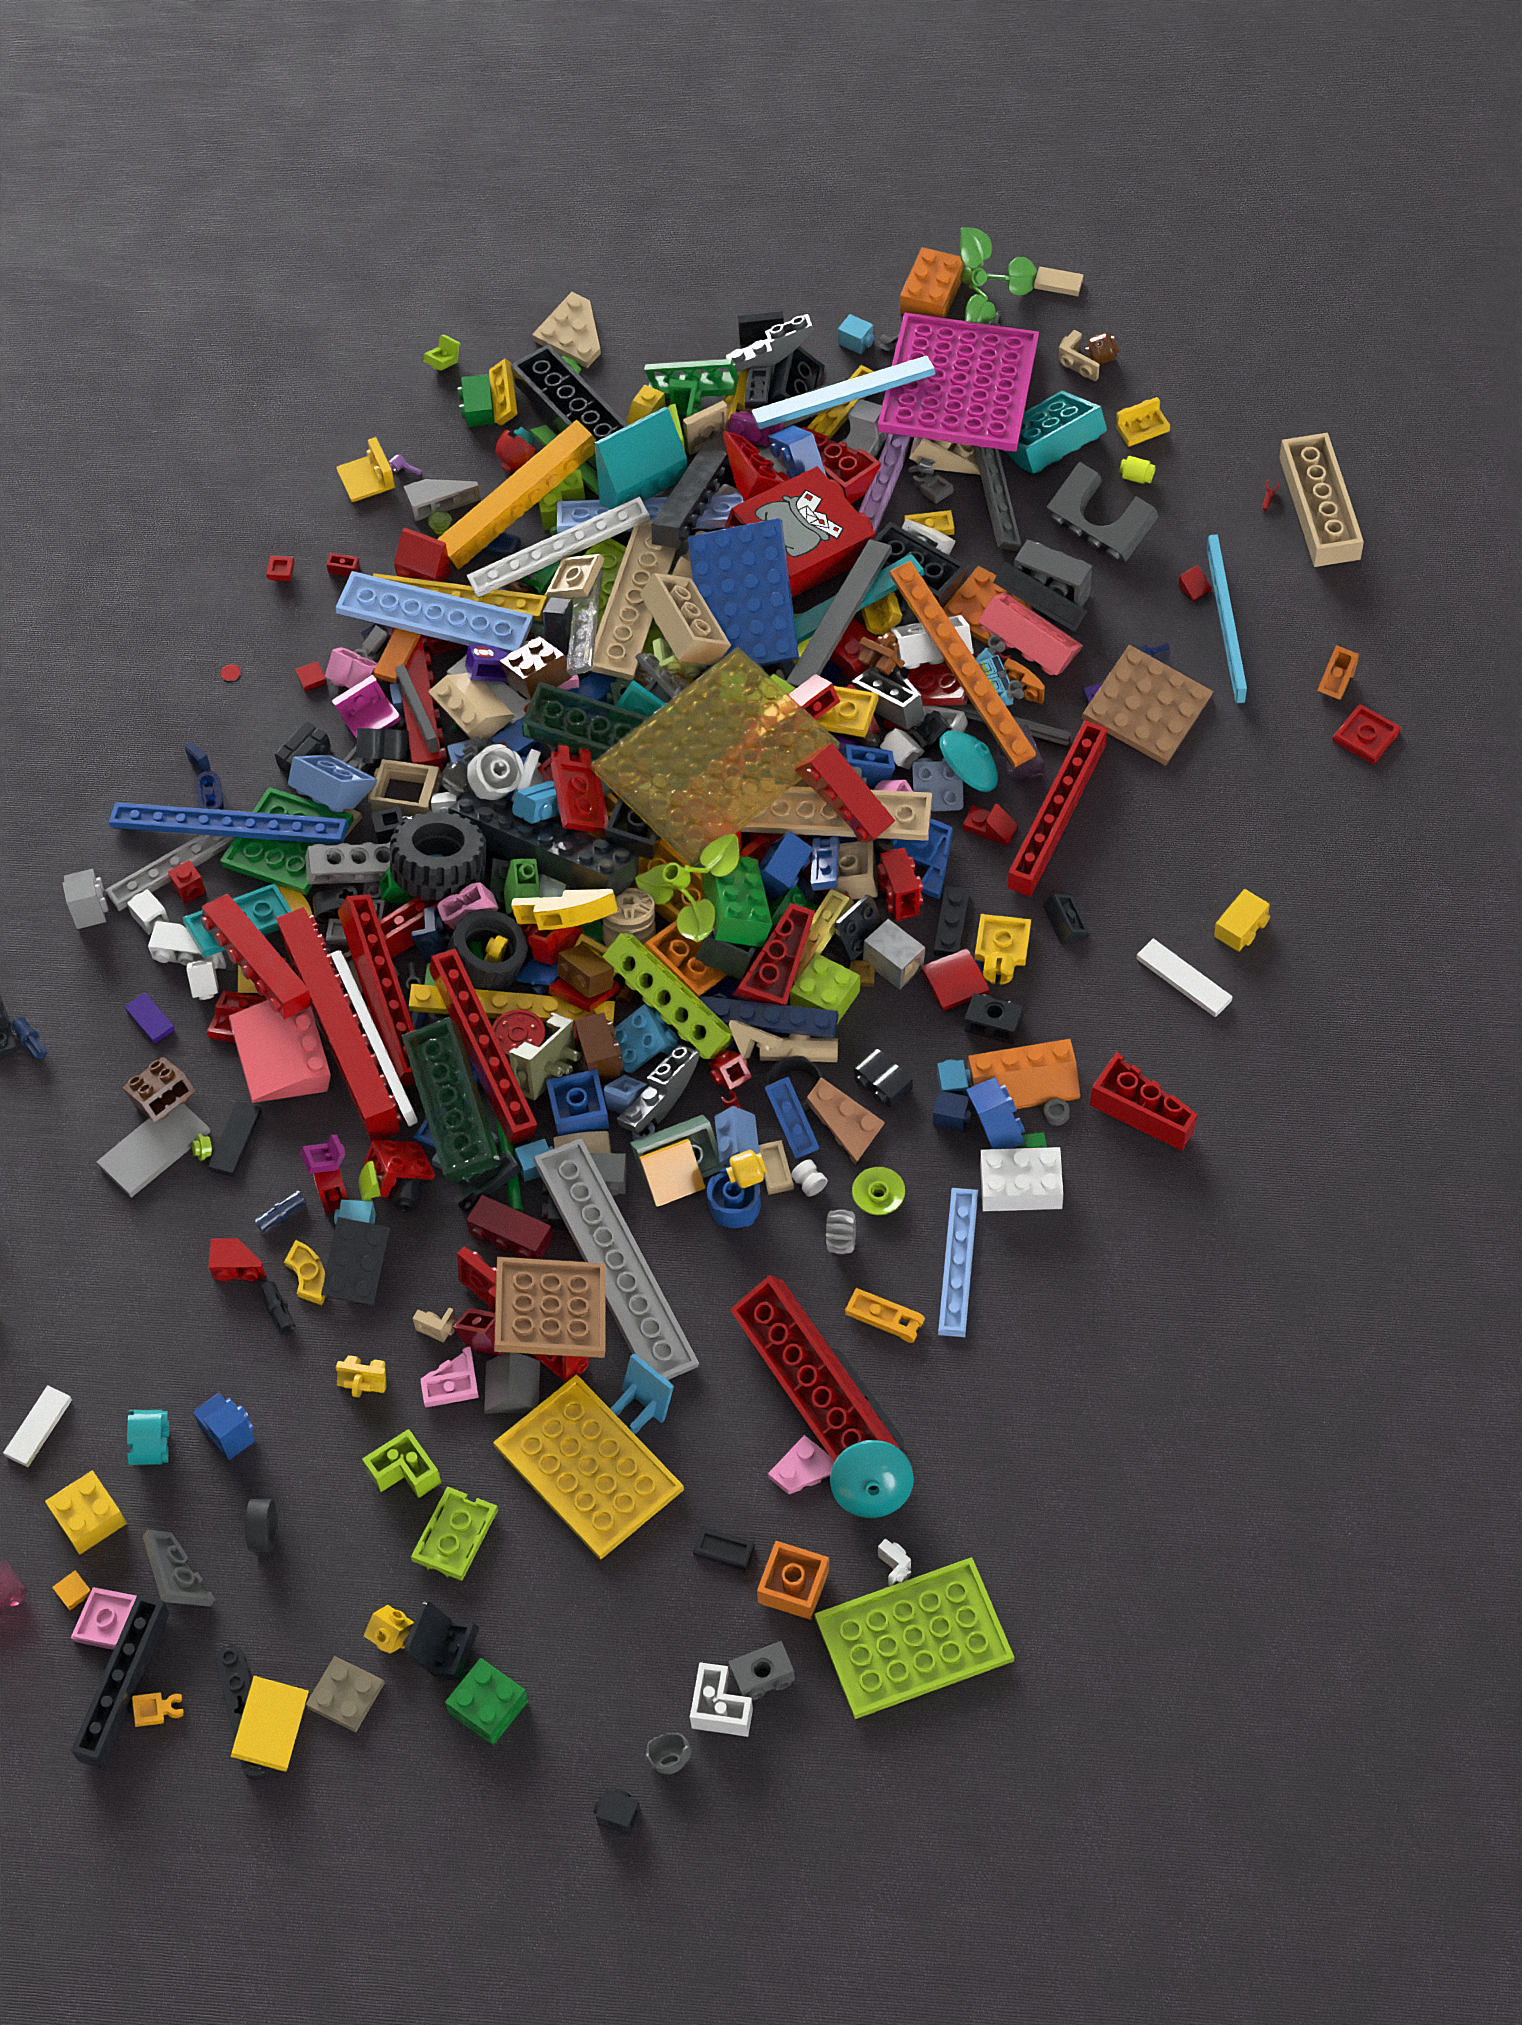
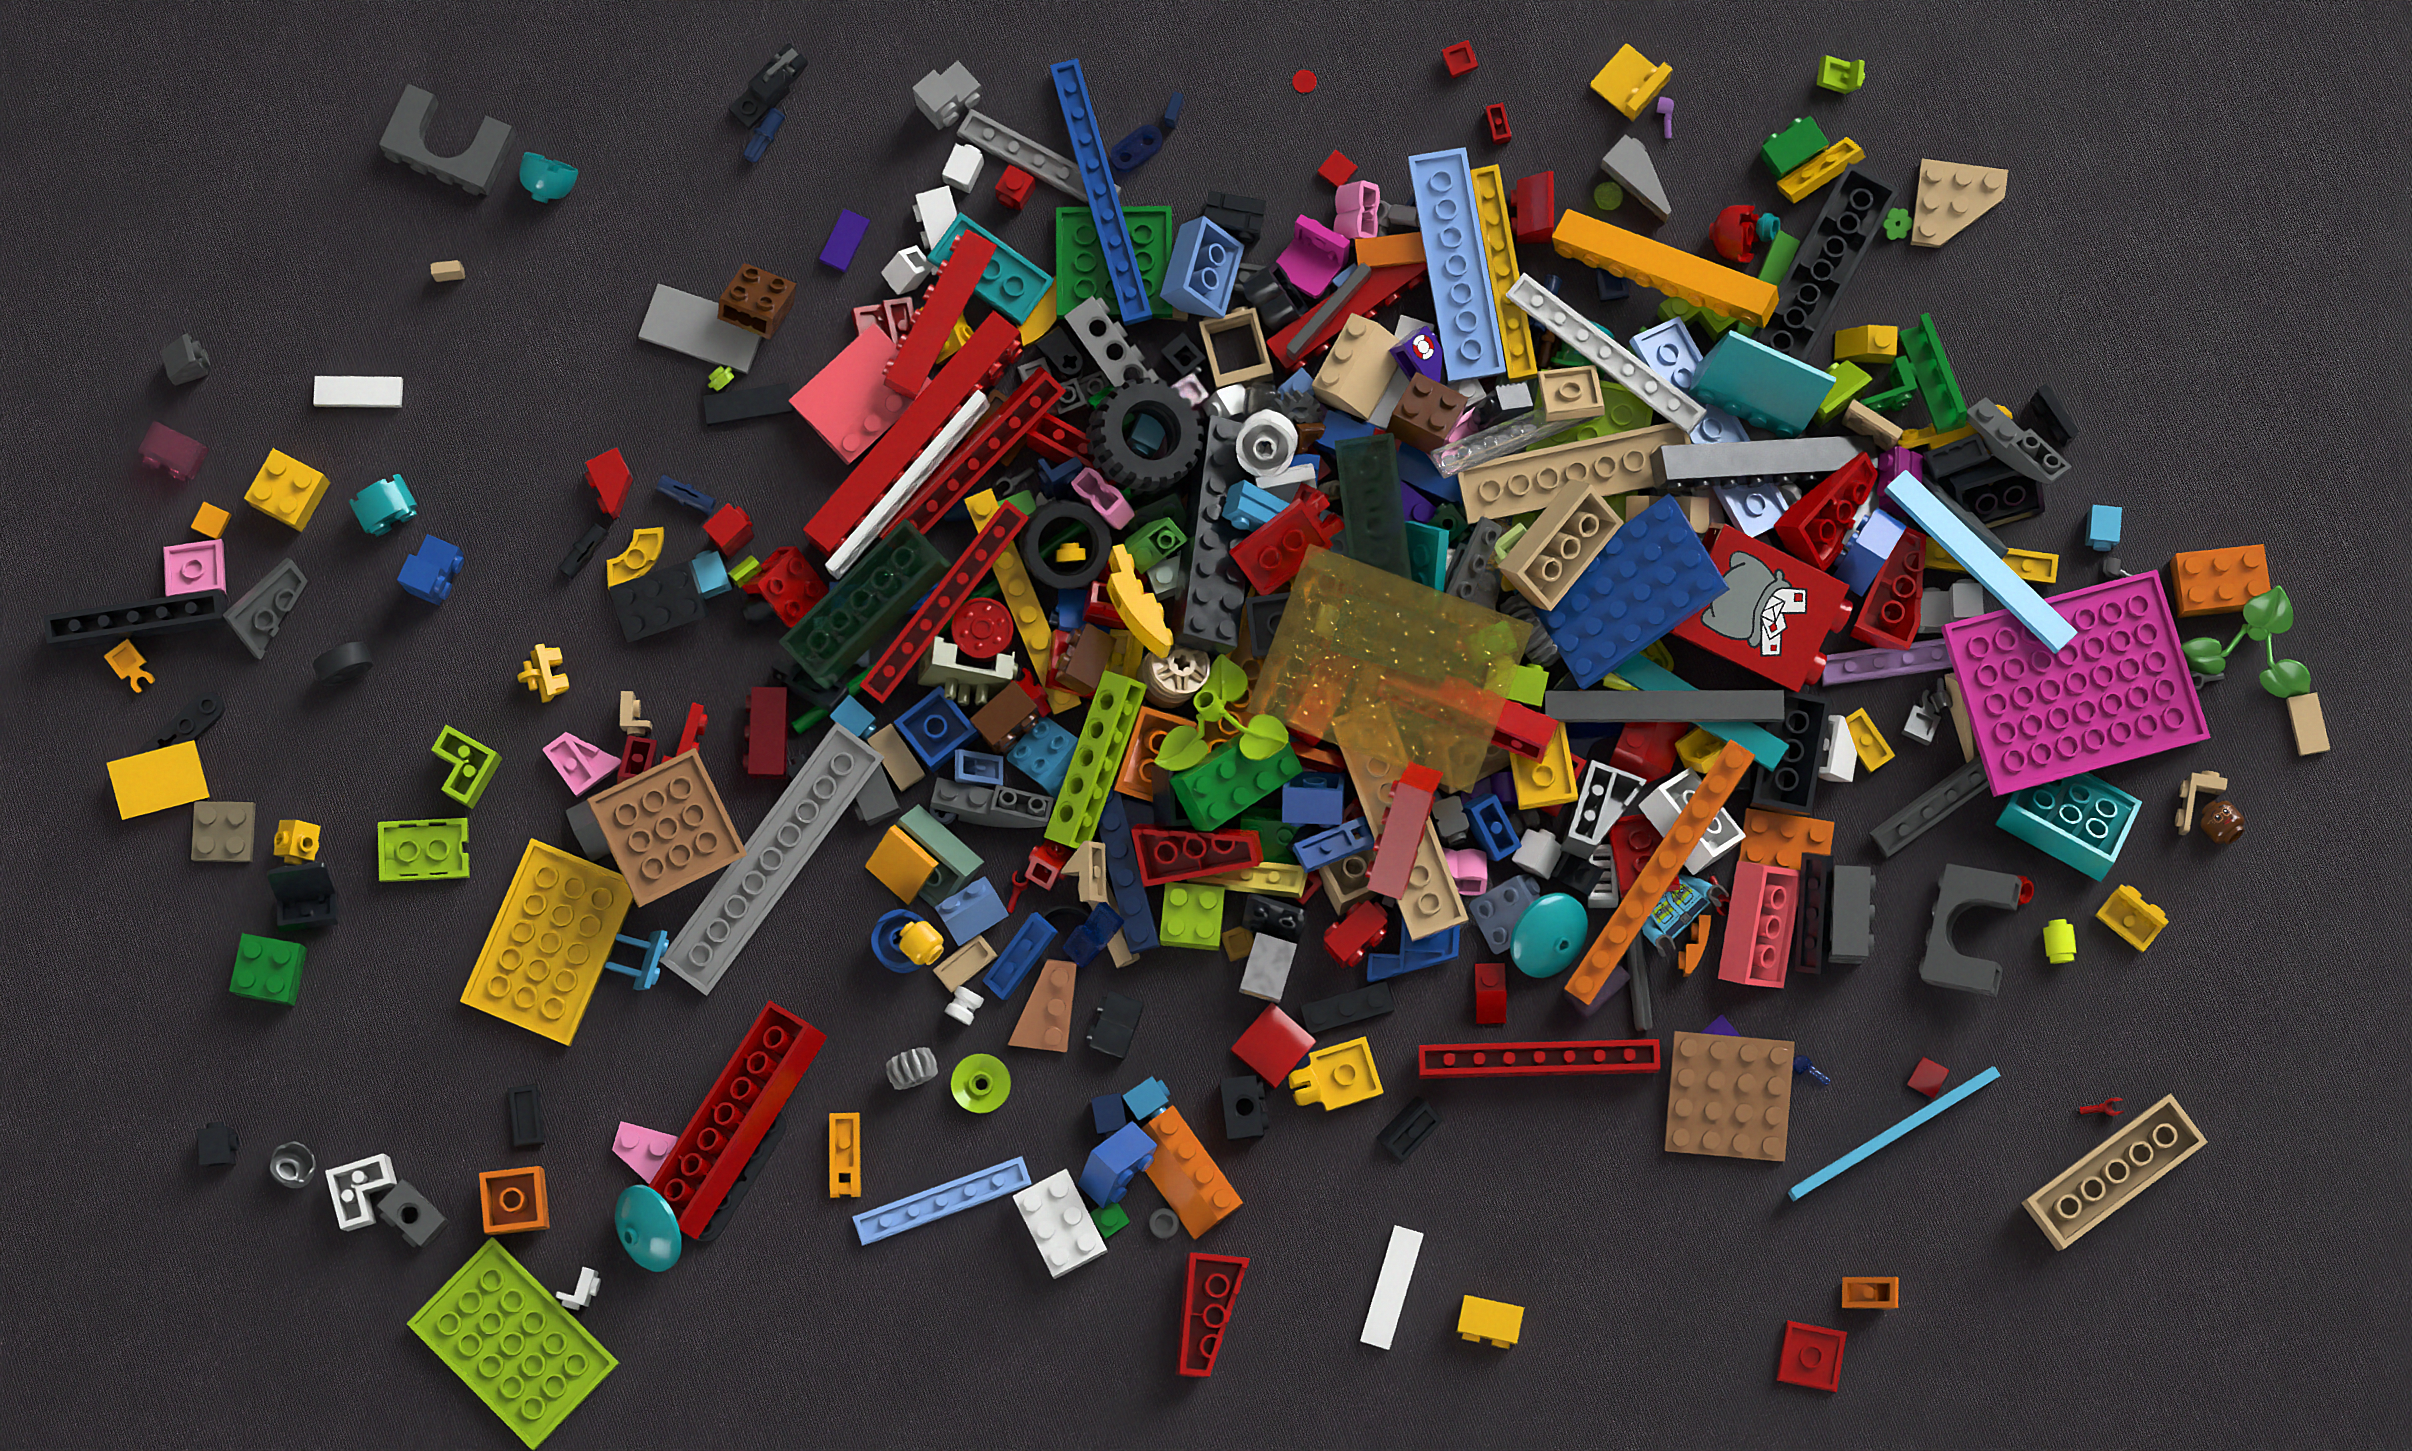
camera: 65 degrees right, 20 degrees up
magenta bracket [300,1135,345,1174] -> none
dark orange hips [858,633,905,675] -> none
none -> clear blue slope [1062,902,1125,968]

